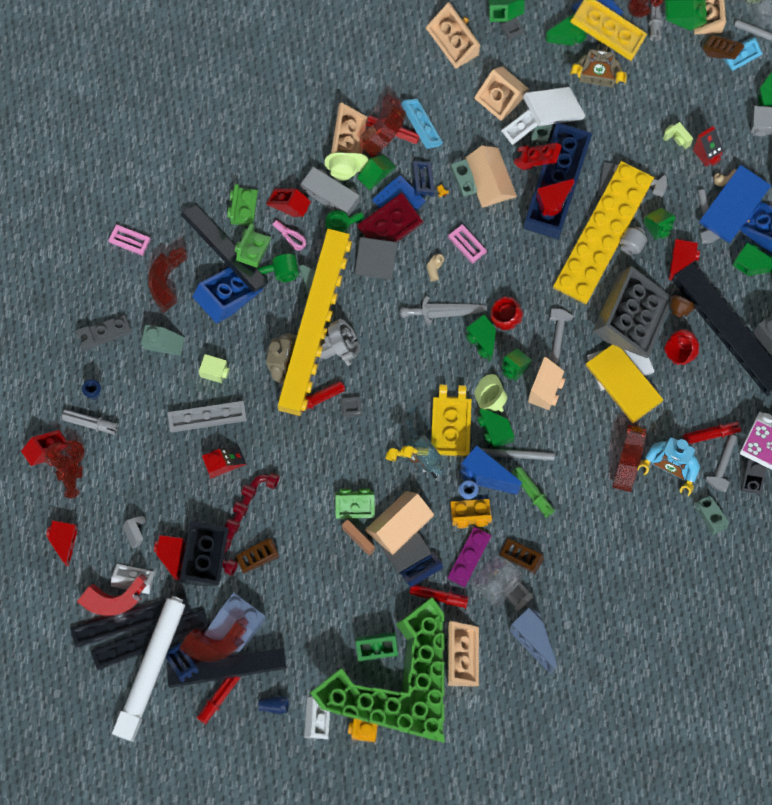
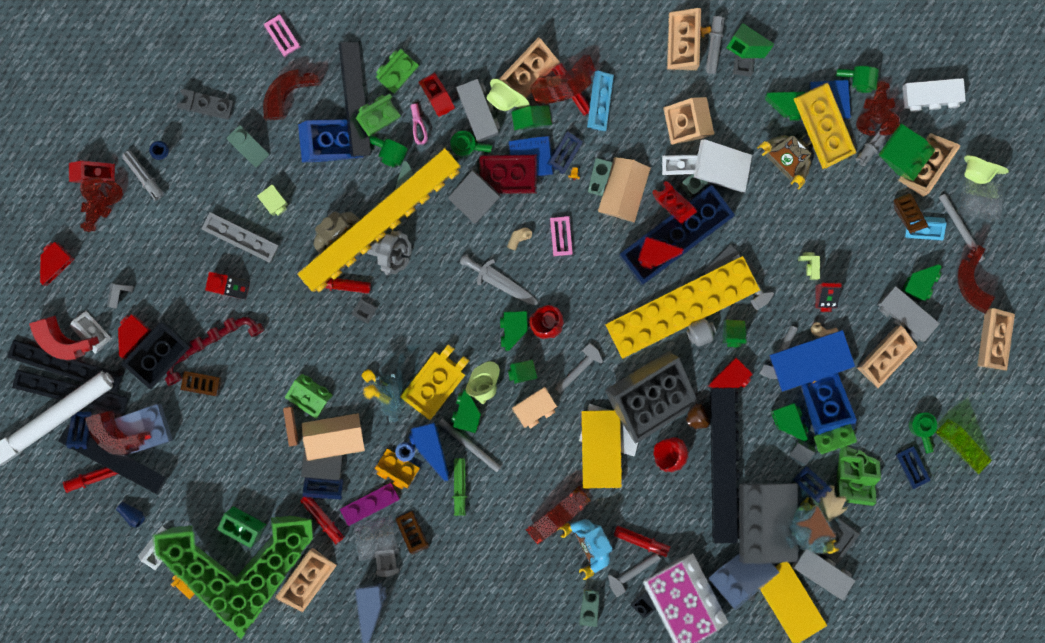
camera: 35 degrees right, 15 degrees up
none -> light grey axle [706,16,725,74]

